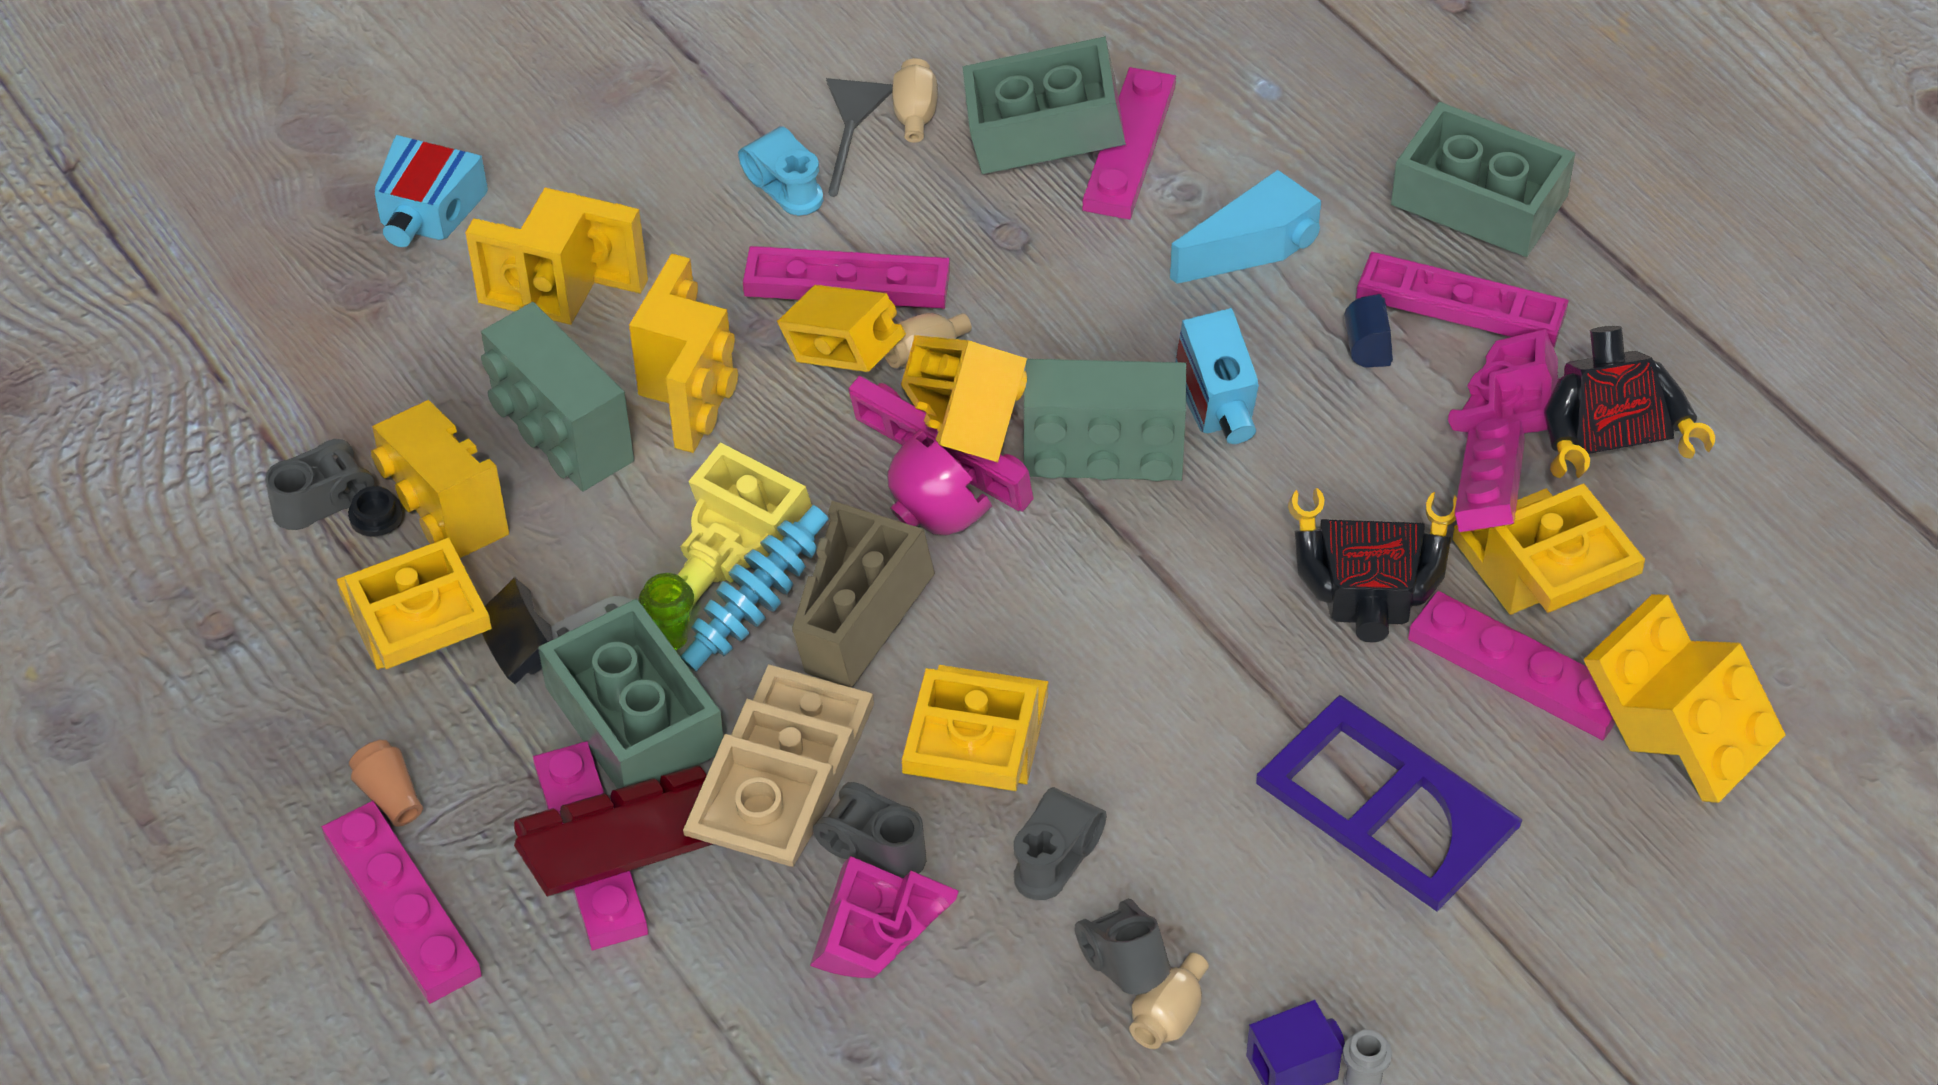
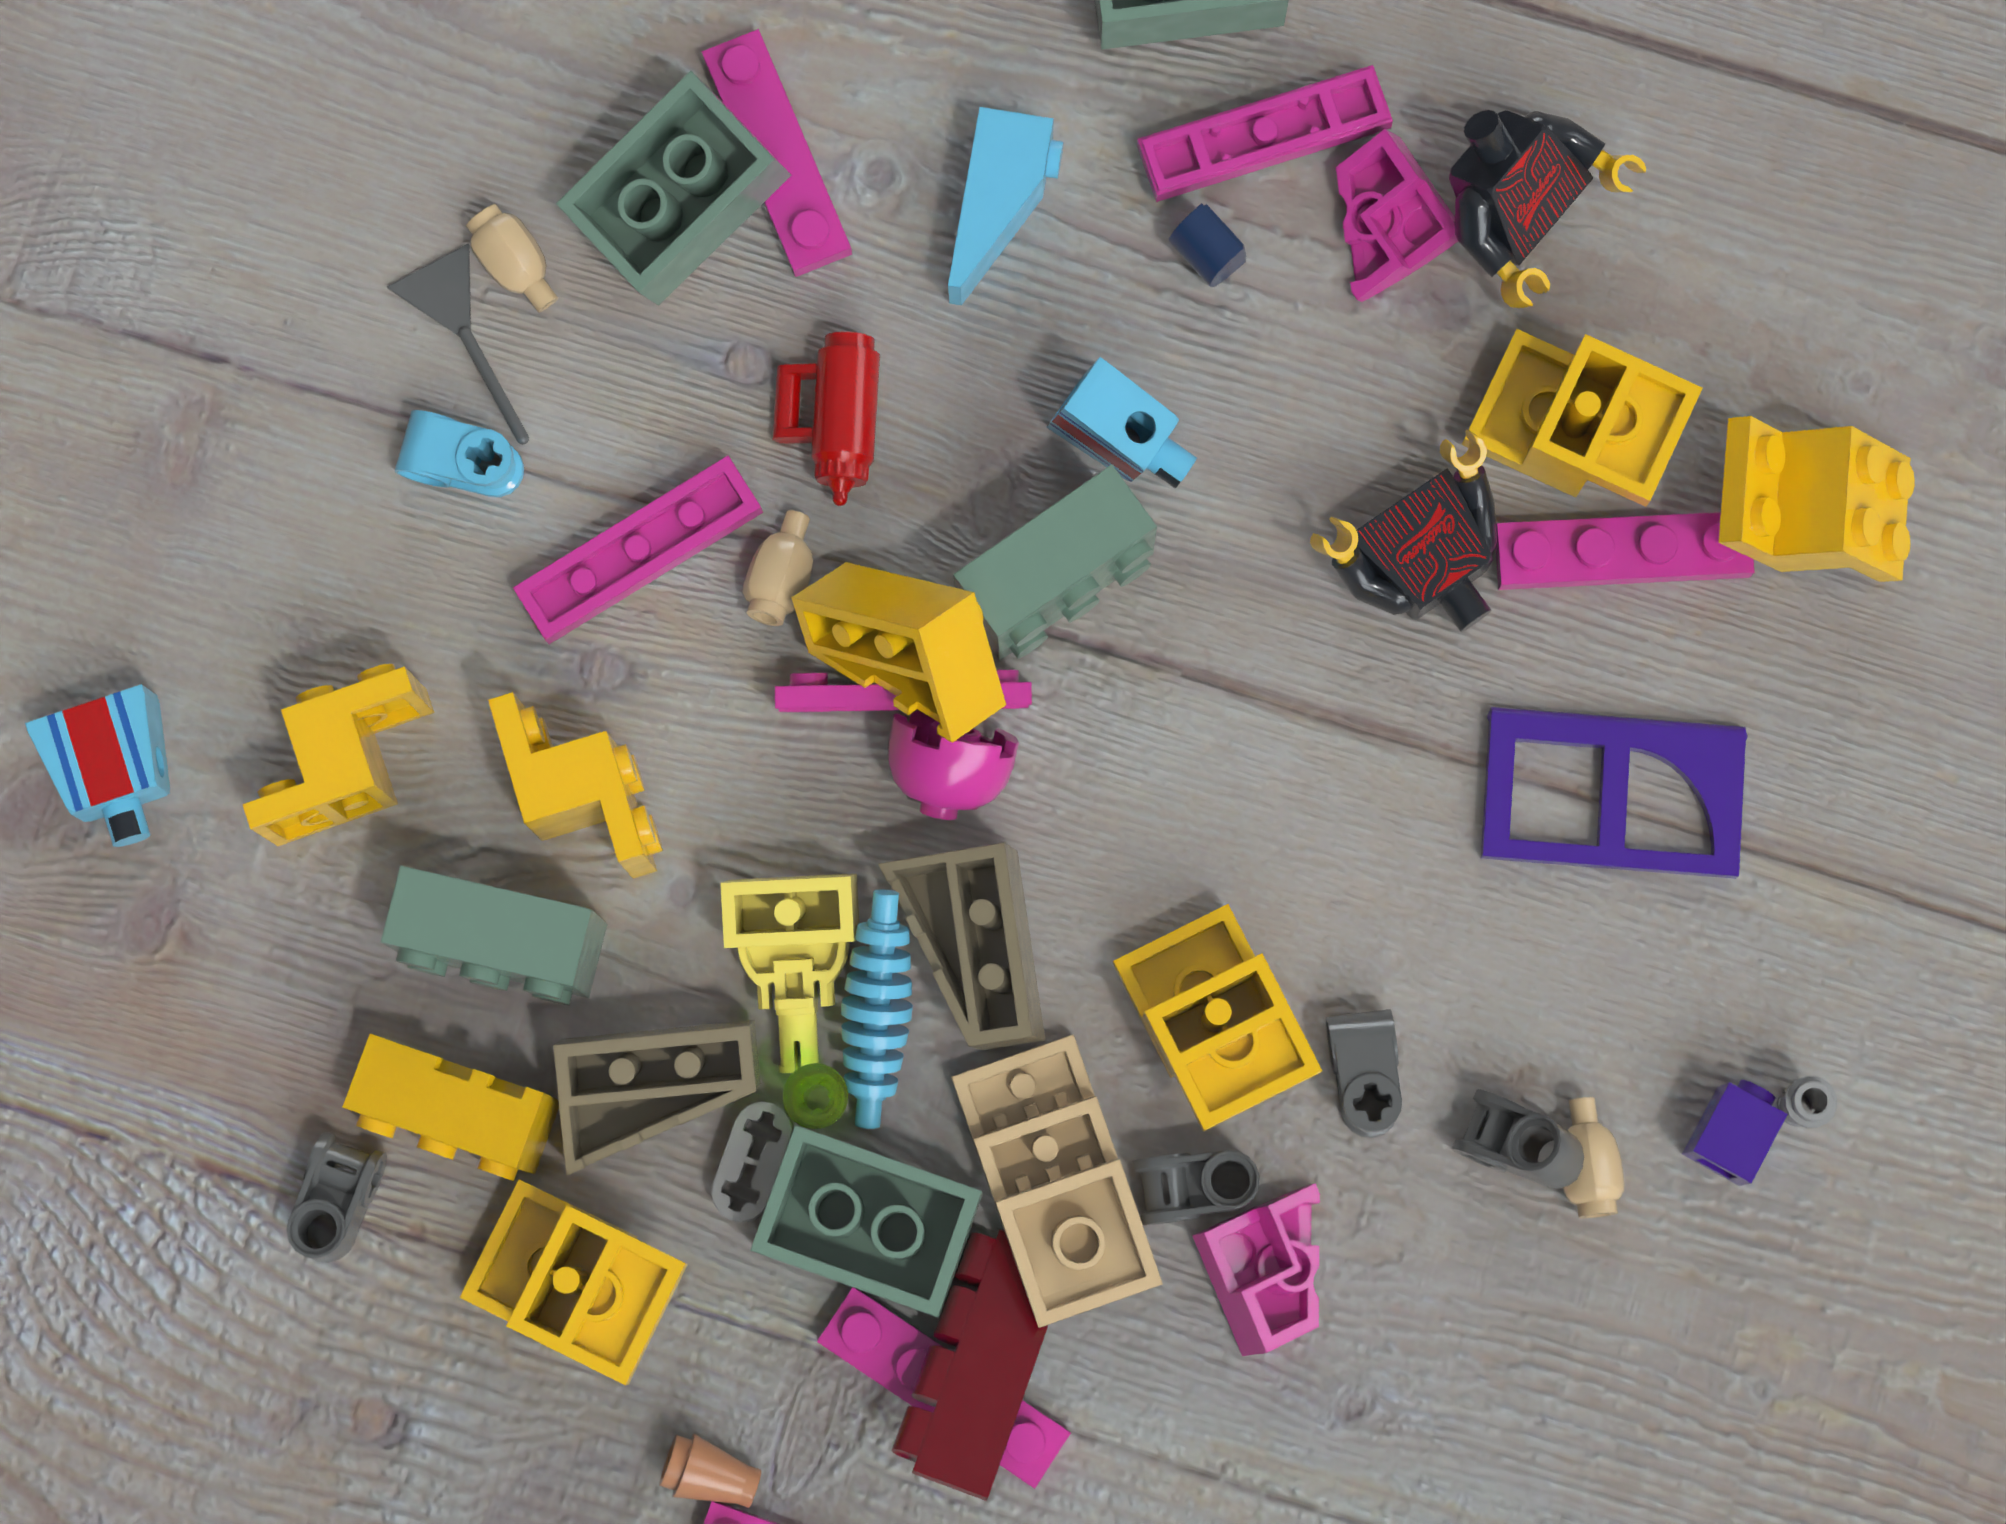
camera: 35 degrees left, 30 degrees up
black plate [348,486,403,537] -> none
black slope [482,577,553,684] -> none
yellow brick [777,285,906,372] -> none
dark pink plate [1455,418,1525,532] -> none
none -> dark tan wedge [553,1020,761,1176]
none -> red piece [772,332,880,506]

